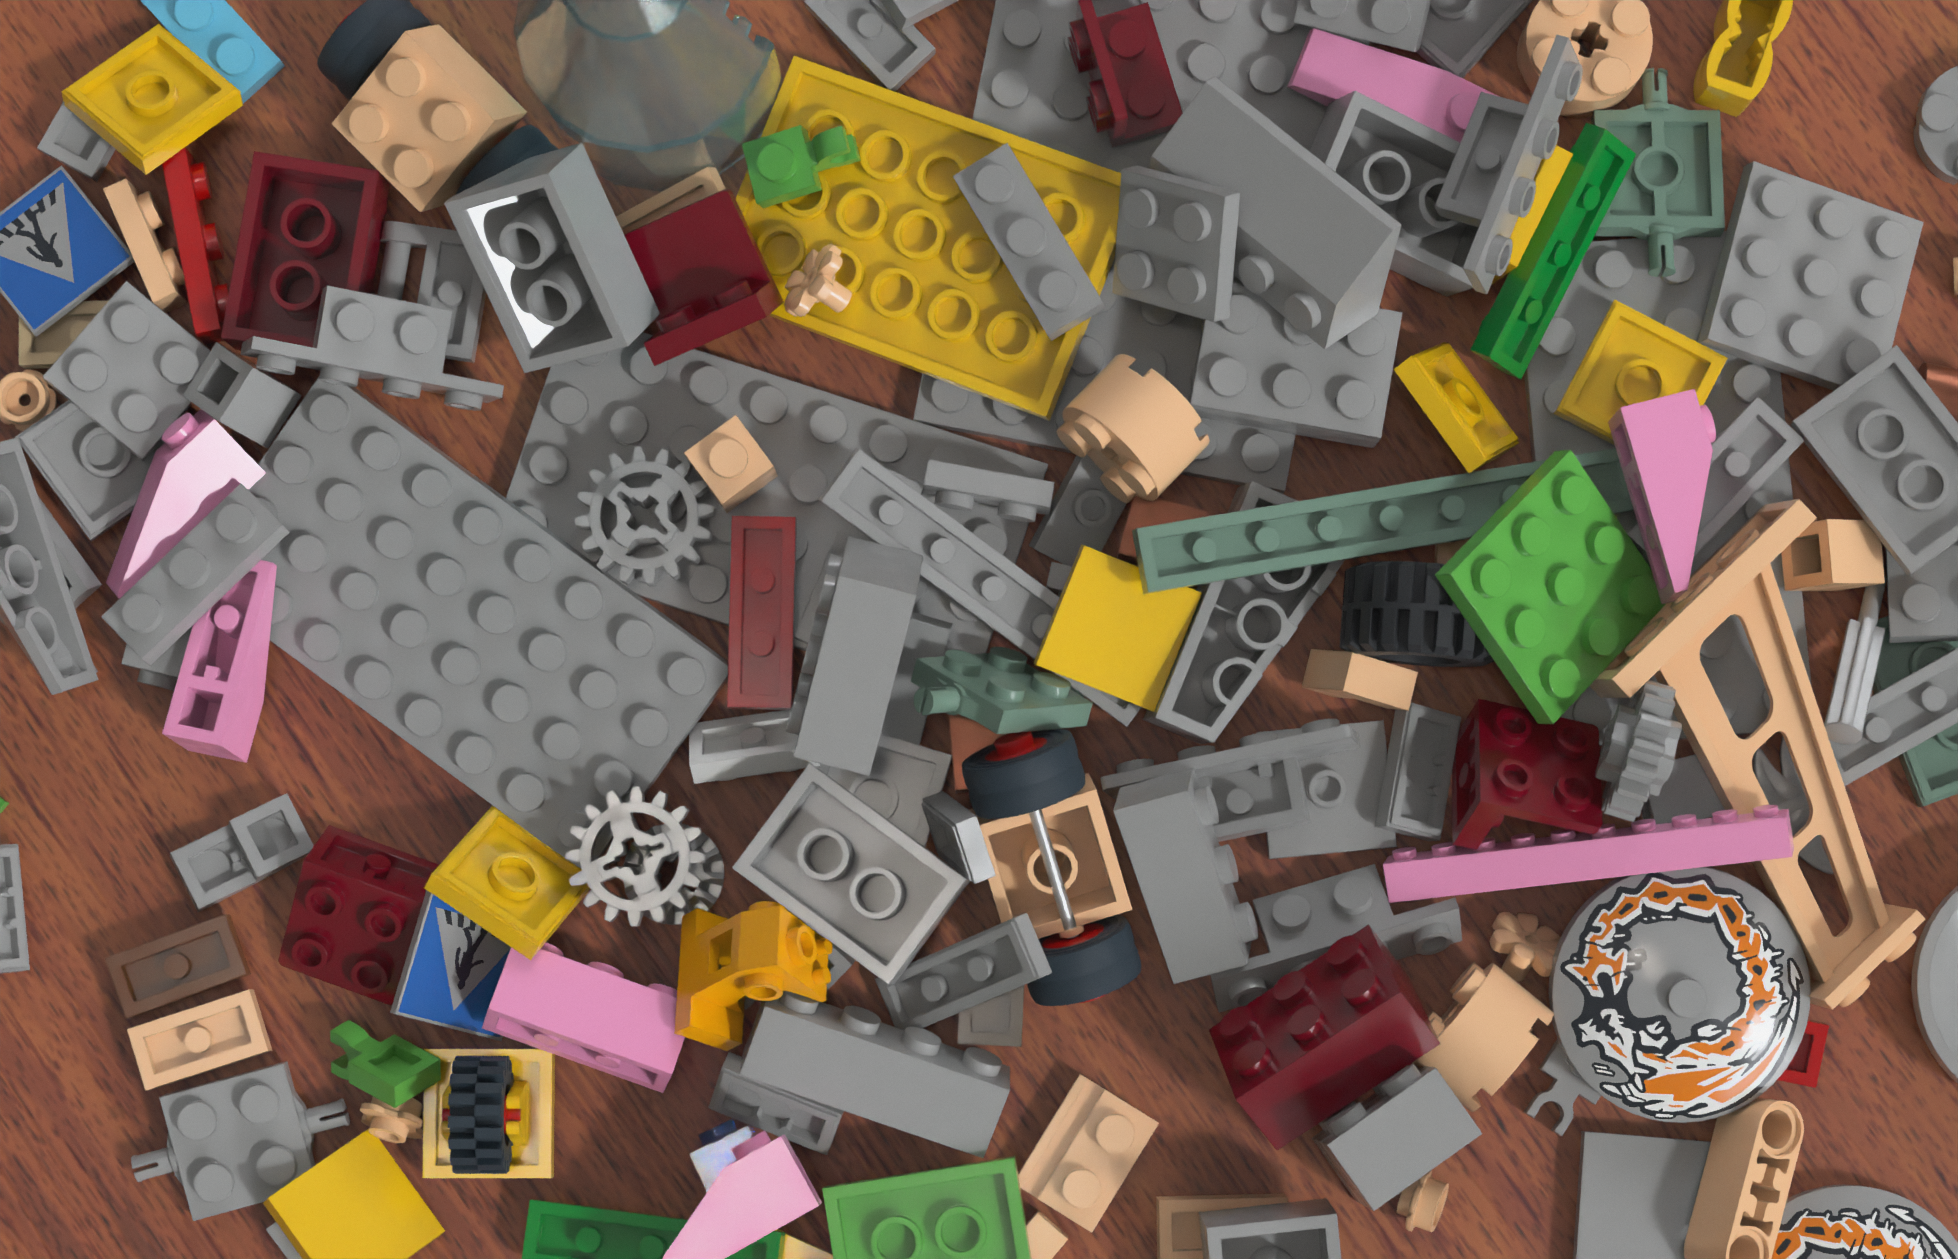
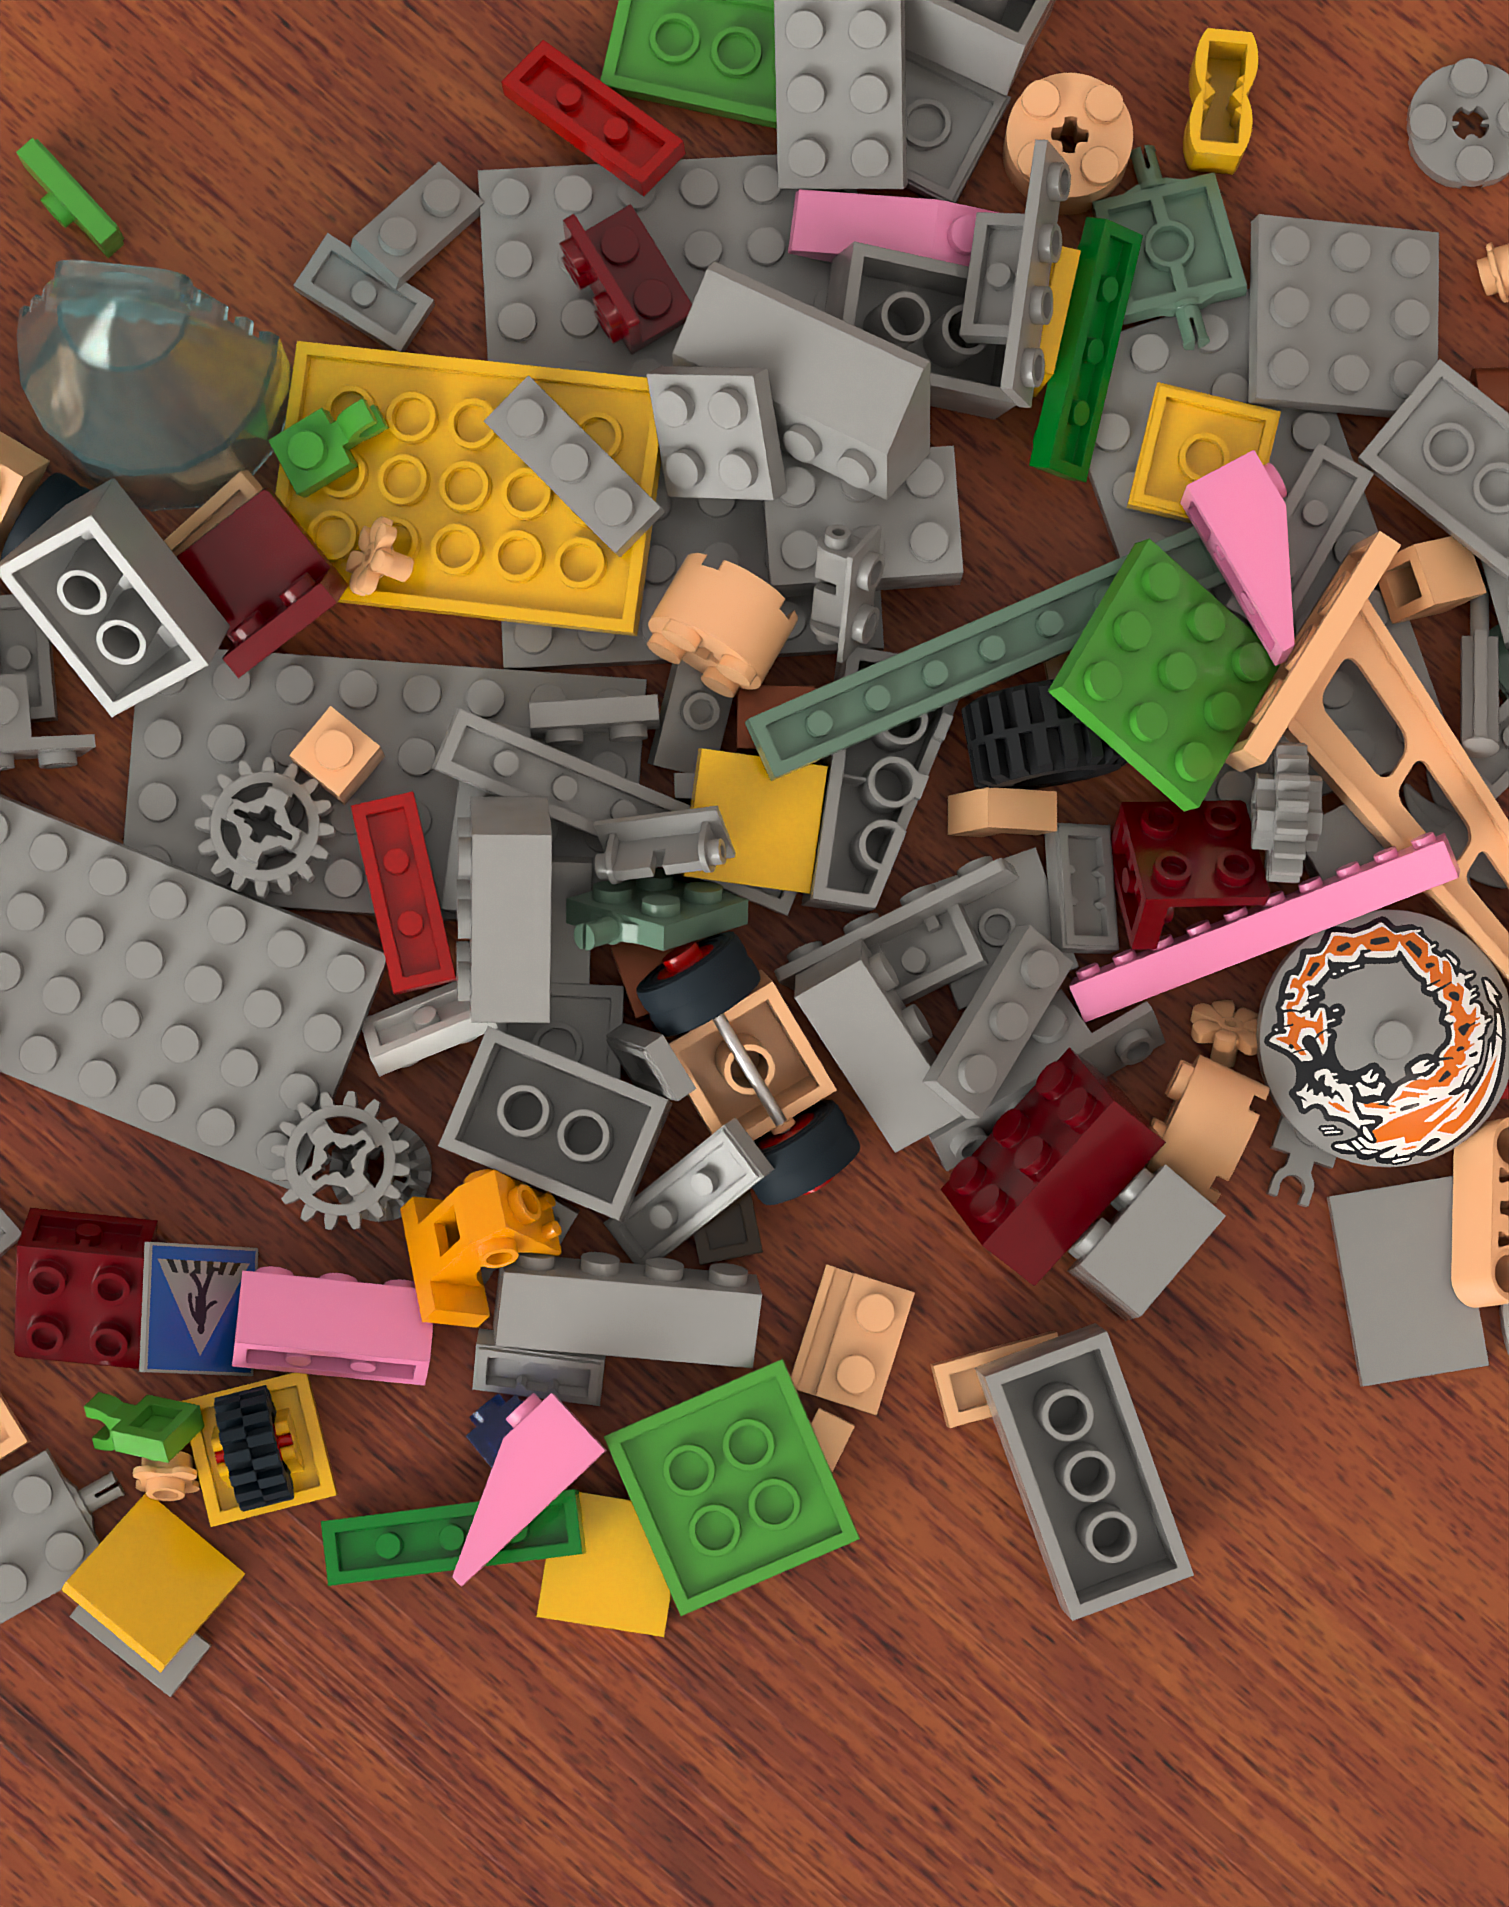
camera: 20 degrees left, 0 degrees up
yellow tile [424,805,590,960] -> none
yellow tile [1393,342,1519,473] -> none
light nougat plate [1397,1171,1449,1232] -> none
none -> light grey hinge [593,805,736,884]
none -> light grey hinge [810,524,885,664]
none -> light grey plate [922,925,1074,1120]

